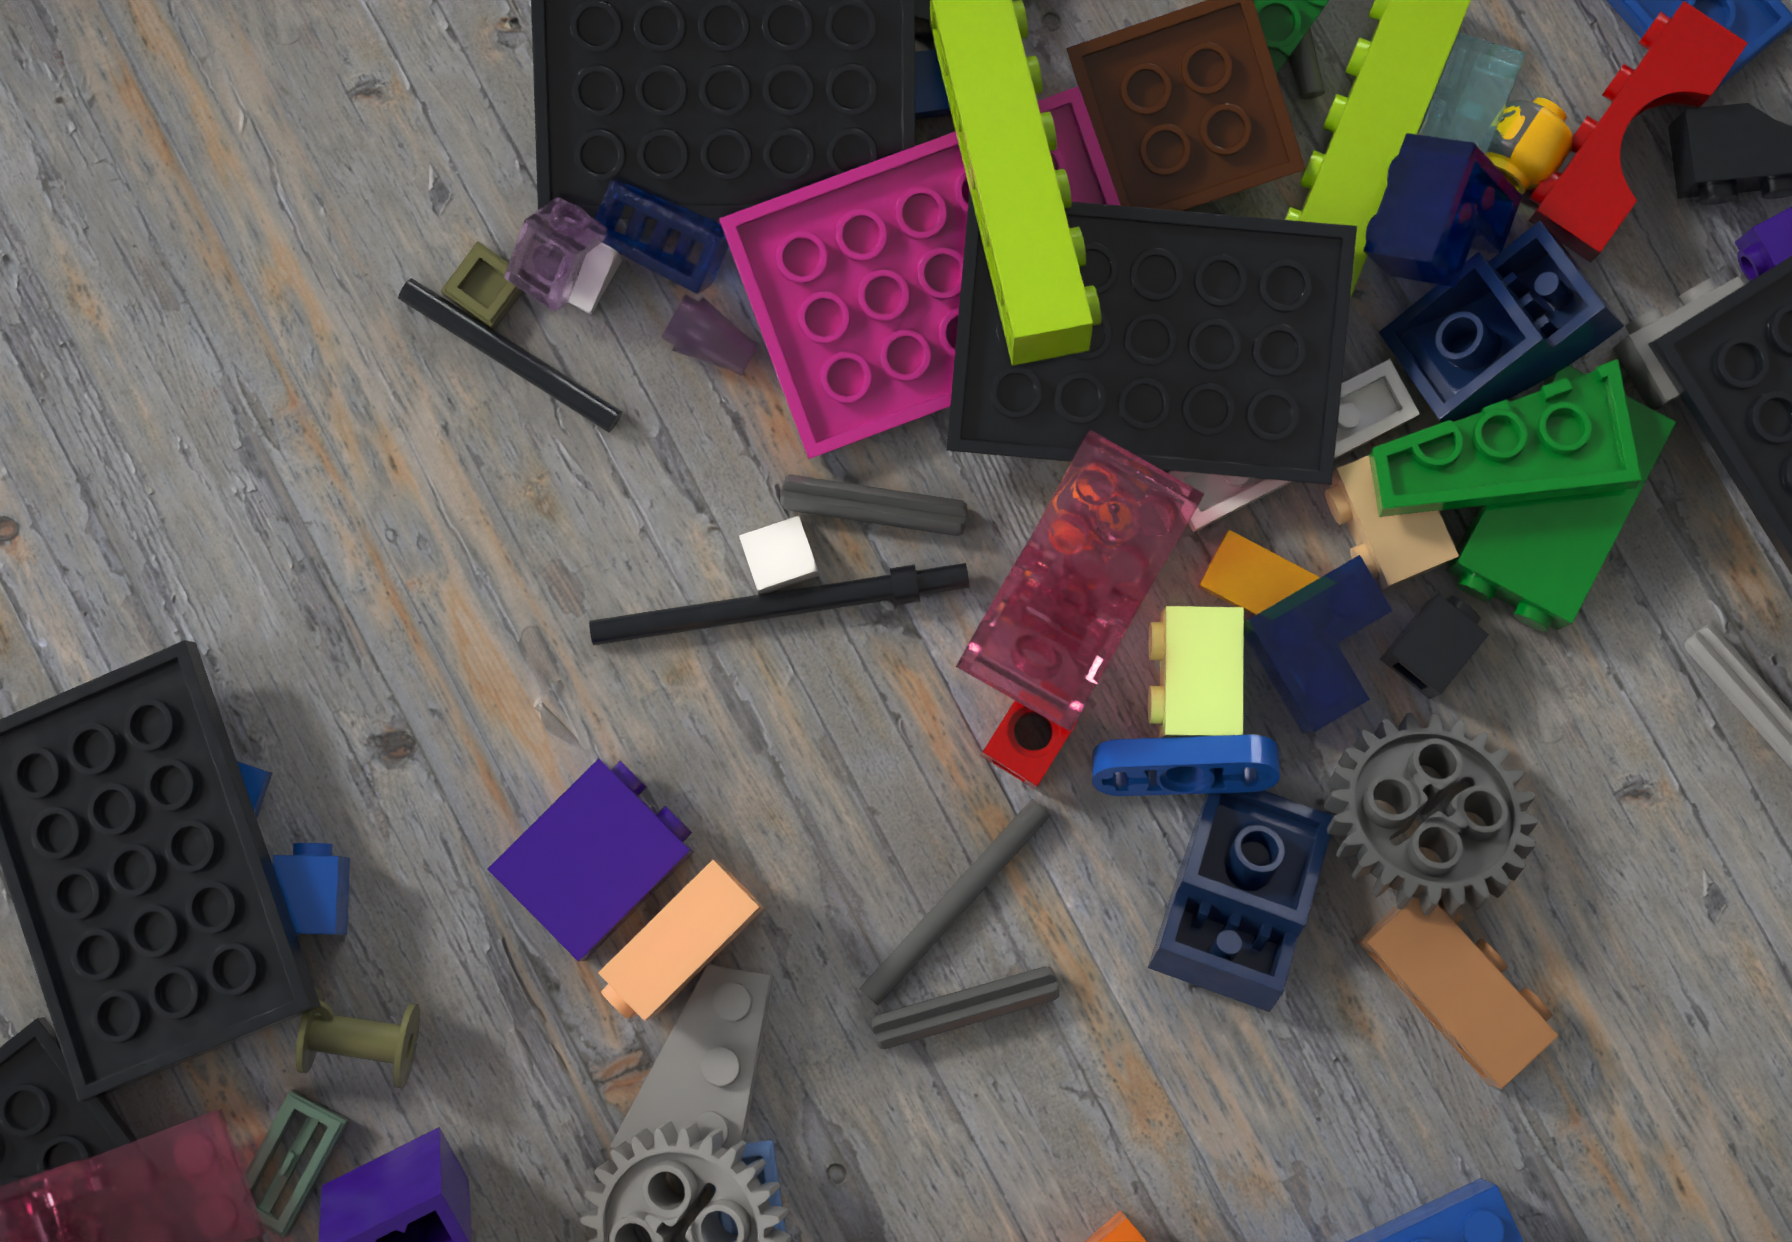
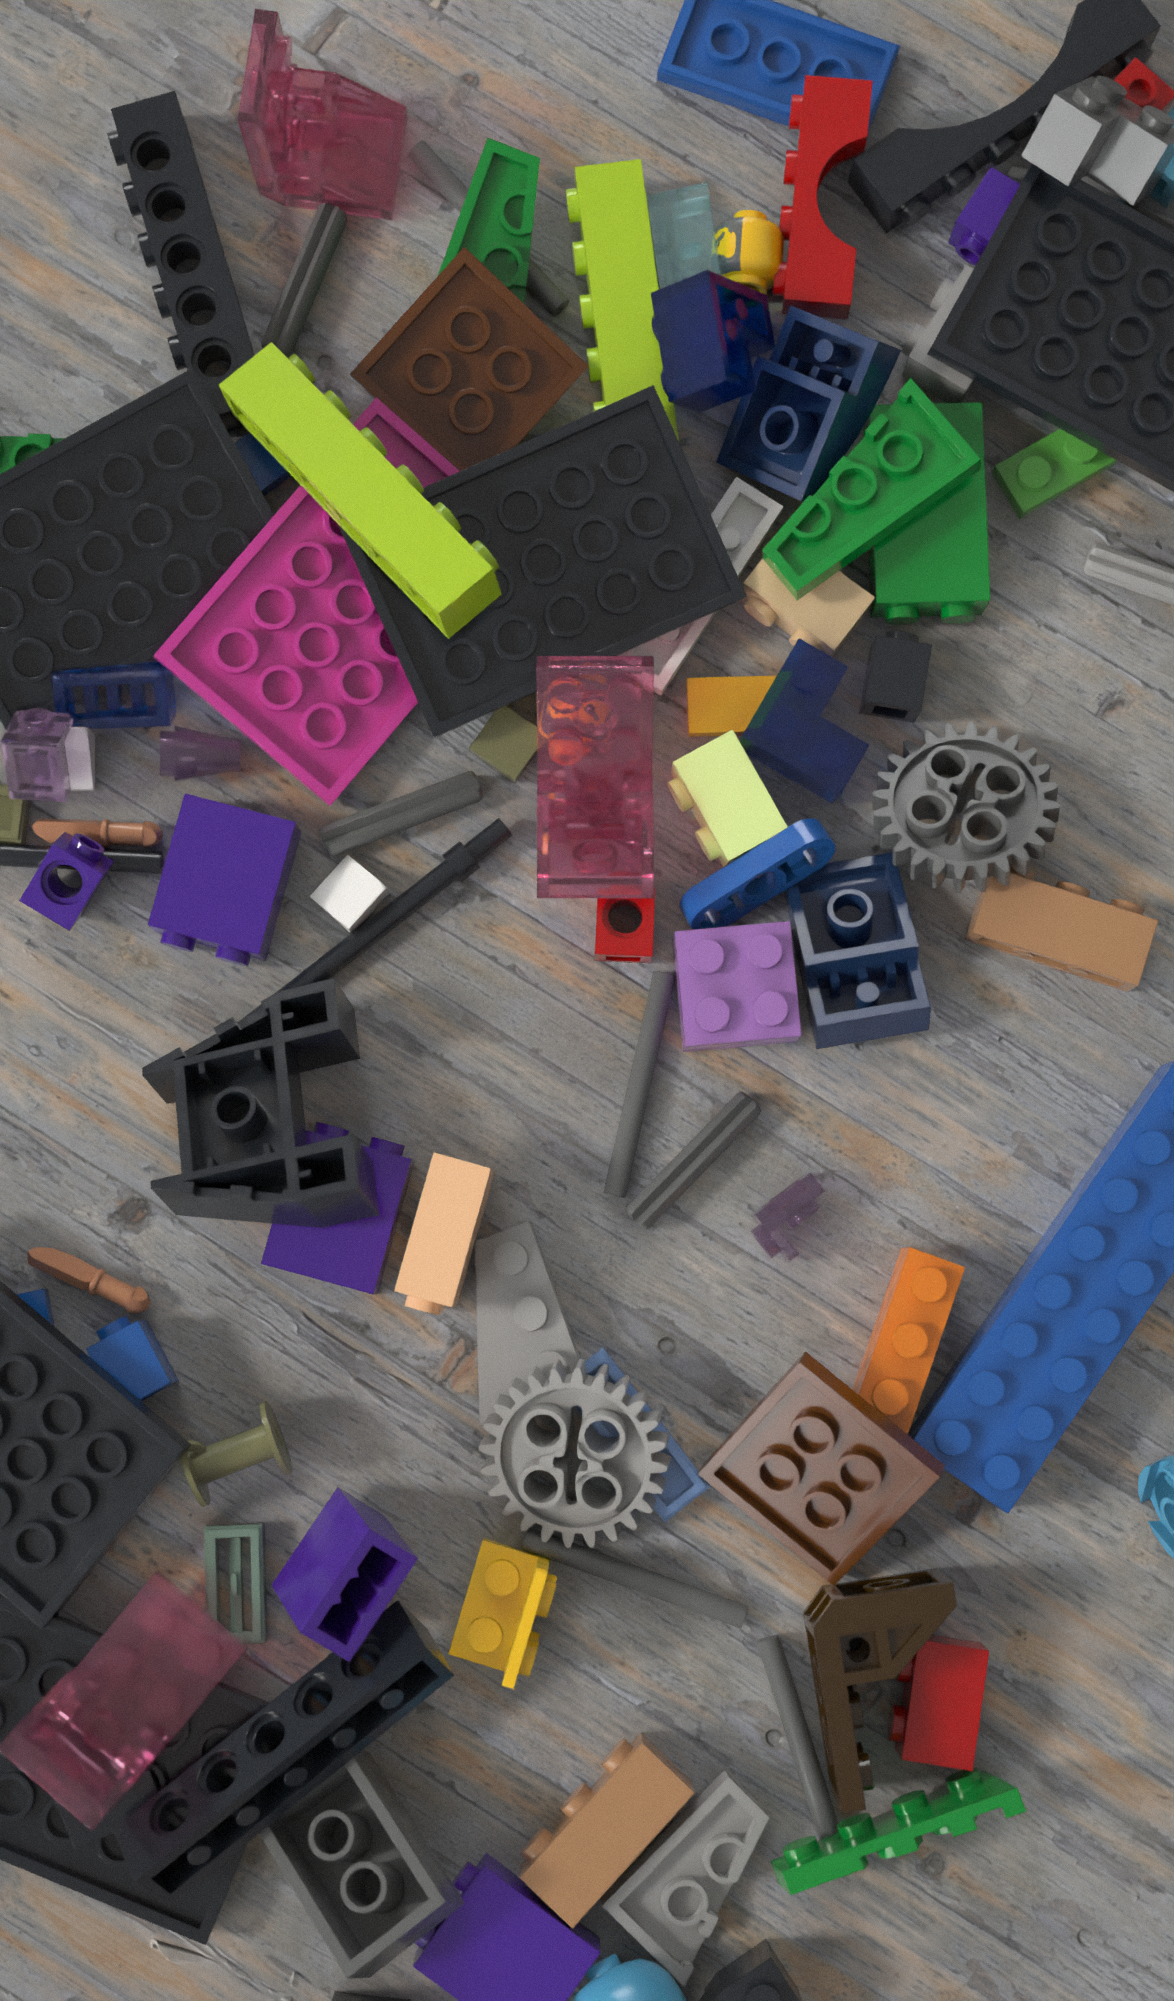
camera: 30 degrees left, 0 degrees up
none -> dark purple brick [19,832,114,931]
none -> nougat piece [27,1247,151,1314]
none -> nougat piece [32,818,163,848]
none -> black wedge [142,978,379,1228]
none -> dark purple brick [148,793,302,966]
none -> olive tile [469,706,548,783]
none -> medium lavender brick [672,921,802,1052]
none -> clear purple bracket [751,1172,825,1261]
none -> bright green plate [991,429,1117,519]

